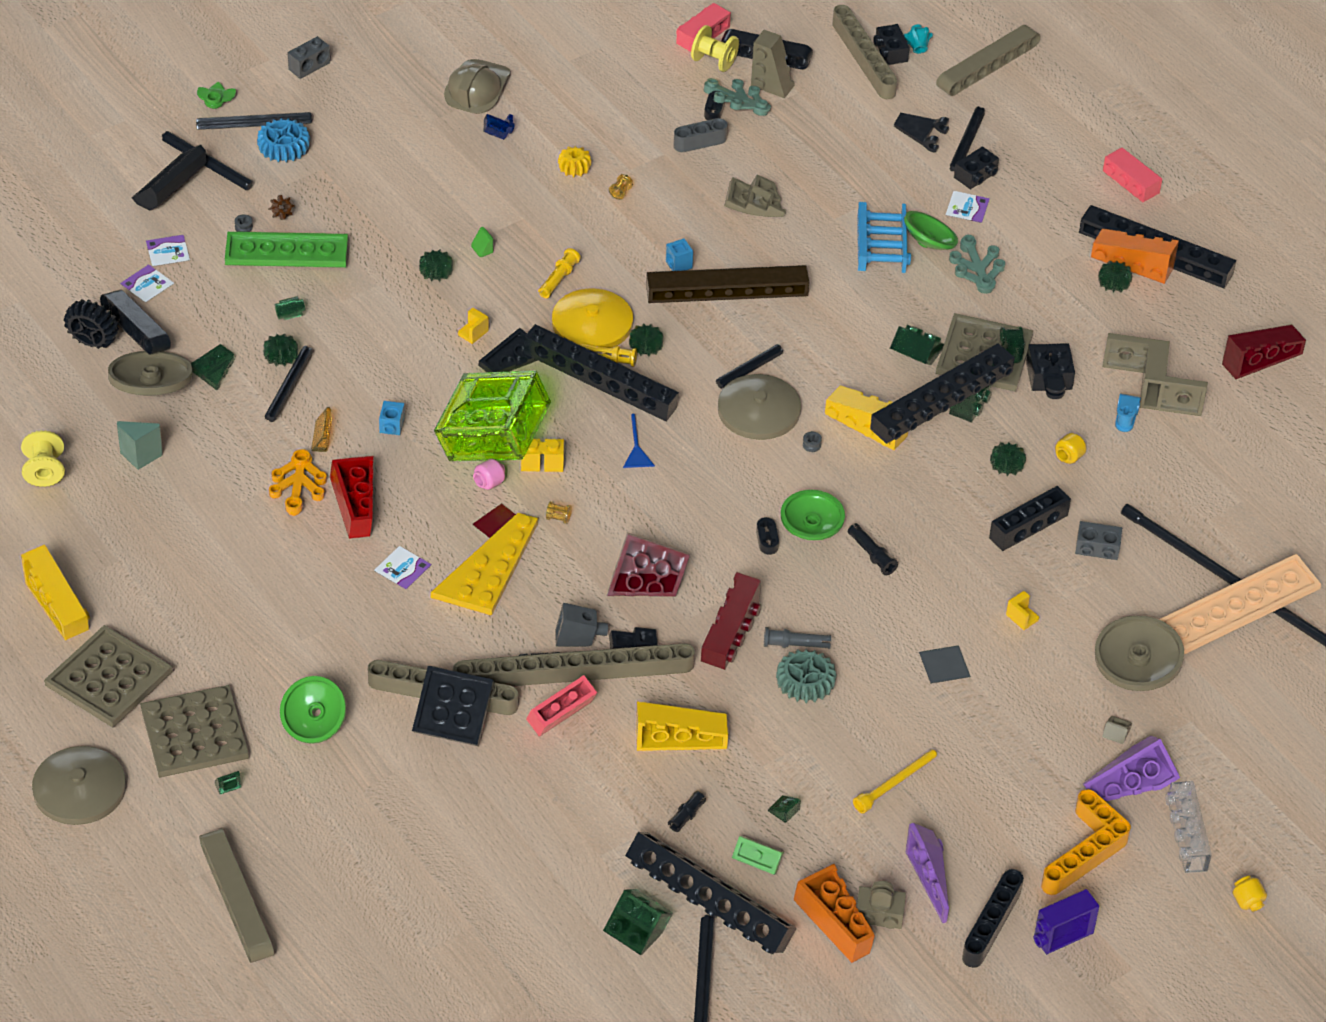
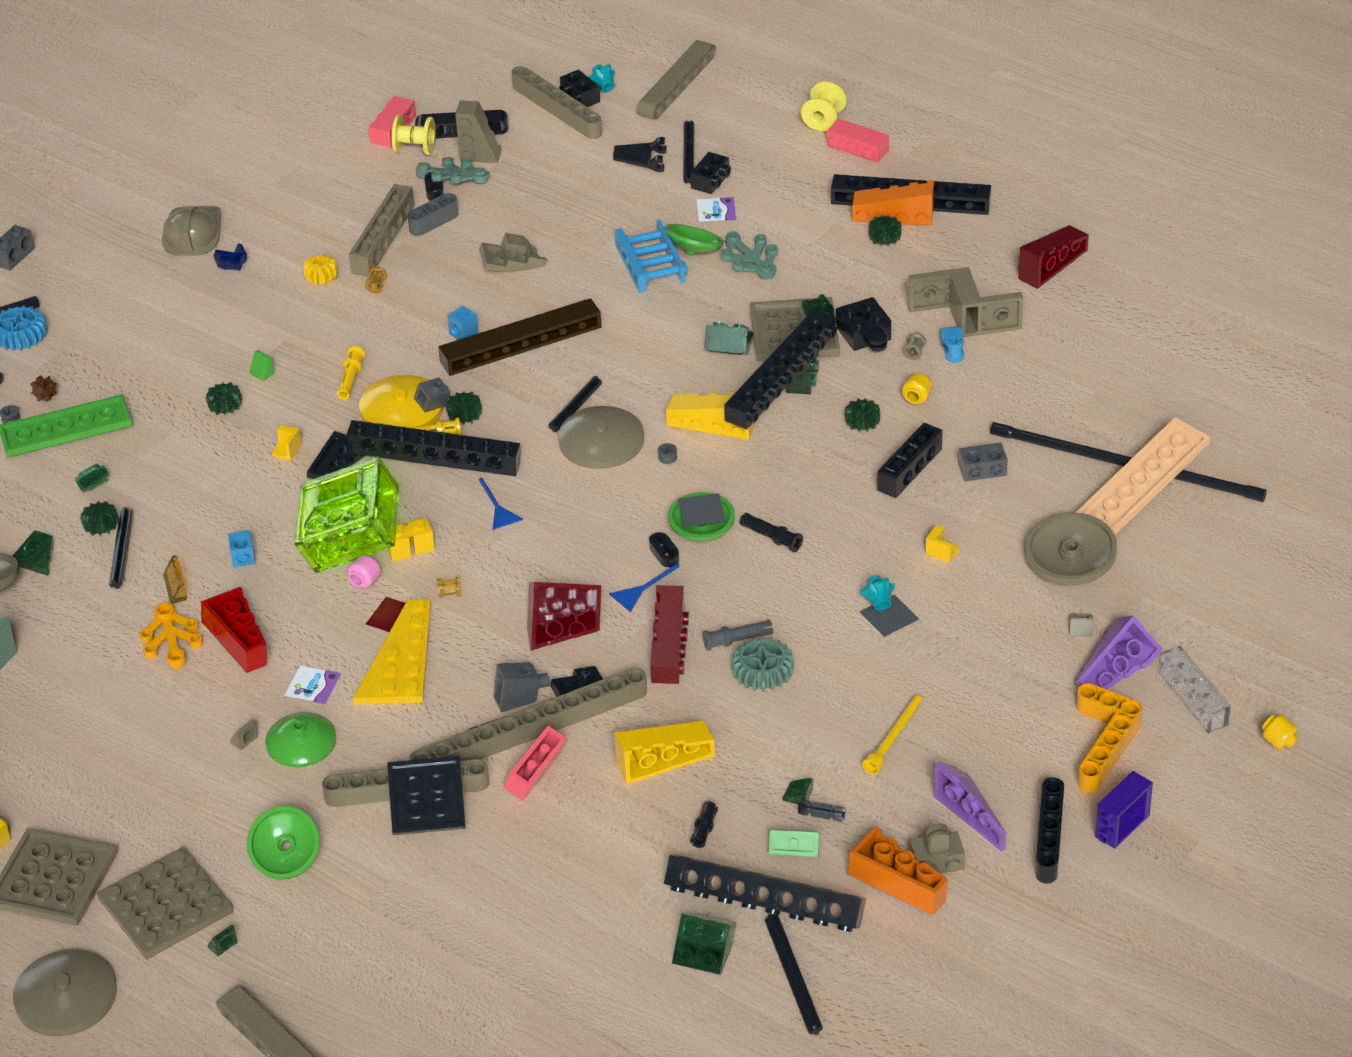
camera: 15 degrees left, 5 degrees down
none -> dark tan slope [230,719,258,750]
none -> bright green dish [265,712,336,767]
none -> dark tan brick [349,184,415,276]
none -> dark grey brick [414,377,451,413]
none -> blue piece [609,563,680,613]
none -> dark grey sticker [678,493,726,527]
none -> black axle [798,800,846,822]
none -> light yellow hose [801,81,847,132]
none -> teal rock [860,575,895,611]
none -> dark tan bush [903,332,926,360]

